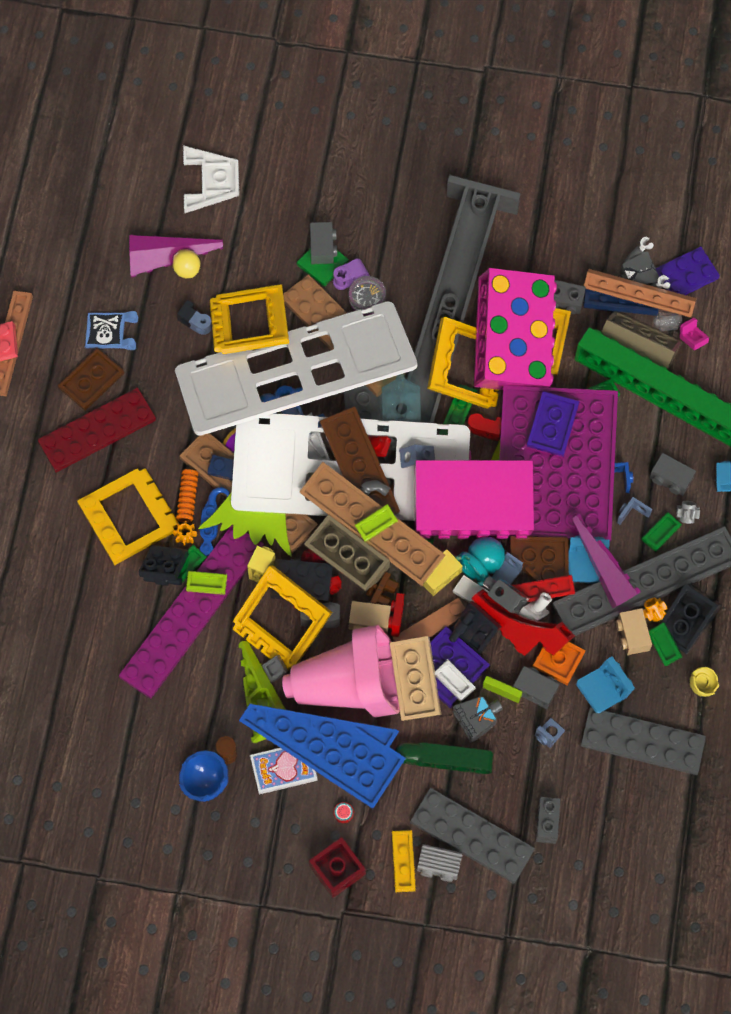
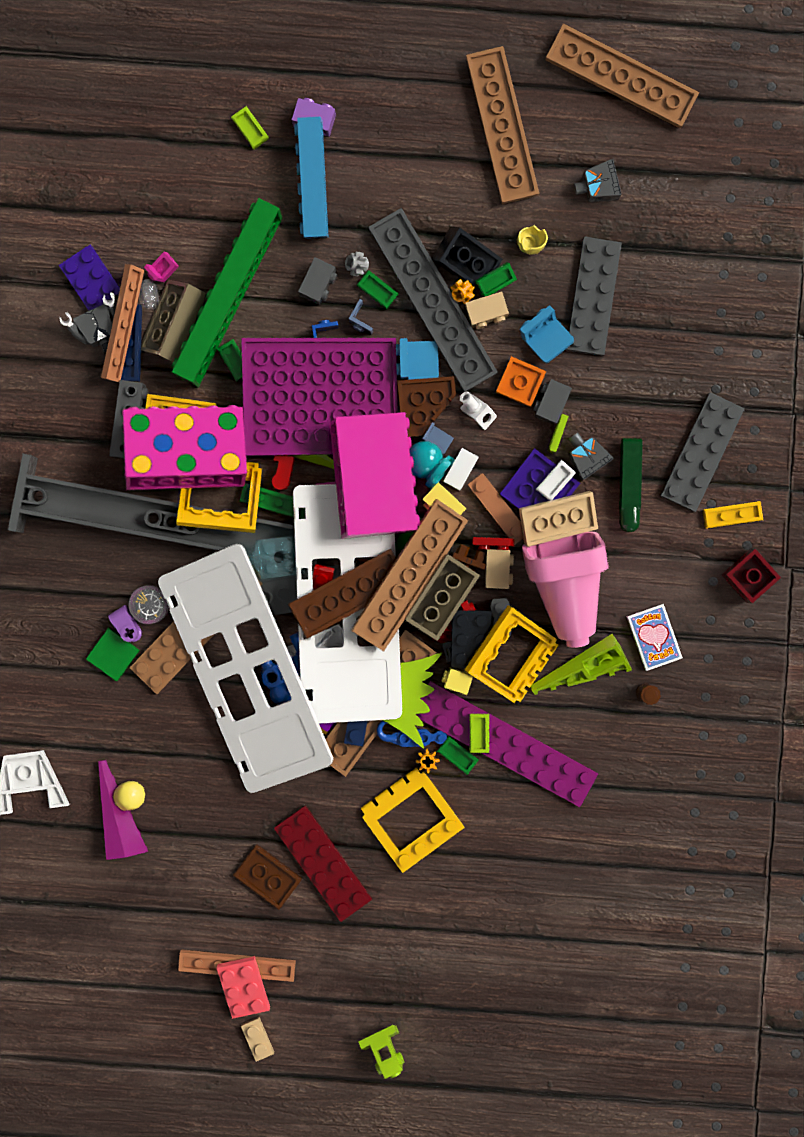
camera: 95 degrees left, 20 degrees up
flag [85,311,138,350] -> none
black plate [138,545,189,586] -> none
orange piece [176,469,199,523] -> none
leg [177,300,212,335] -> none
blue cylinder [179,750,229,802] -> none
yellow hinge [210,284,289,354] -> none
blue wing [239,704,406,809] -> none
dark grey tile [262,655,288,682] -> none
dark grey brick [310,222,337,264] -> none
tile [334,802,354,823] -> none
lime tile [355,504,398,542] -> none
dark grey arm [360,480,390,496] -> none
sand blue bracket [399,445,435,468] -> none
light grey brick [417,844,462,882] -> none
black plate [449,601,502,655] -> none
red arch [471,589,575,656] -> none
dark grey torso [483,576,530,614] -> none
red tile [501,575,575,602] -> none
dark purple plate [527,391,580,457] -> none
sand blue bracket [535,718,565,748] -> none
dark grey brick [536,797,561,844] -> none
magenta wedge [572,514,641,608] -> none

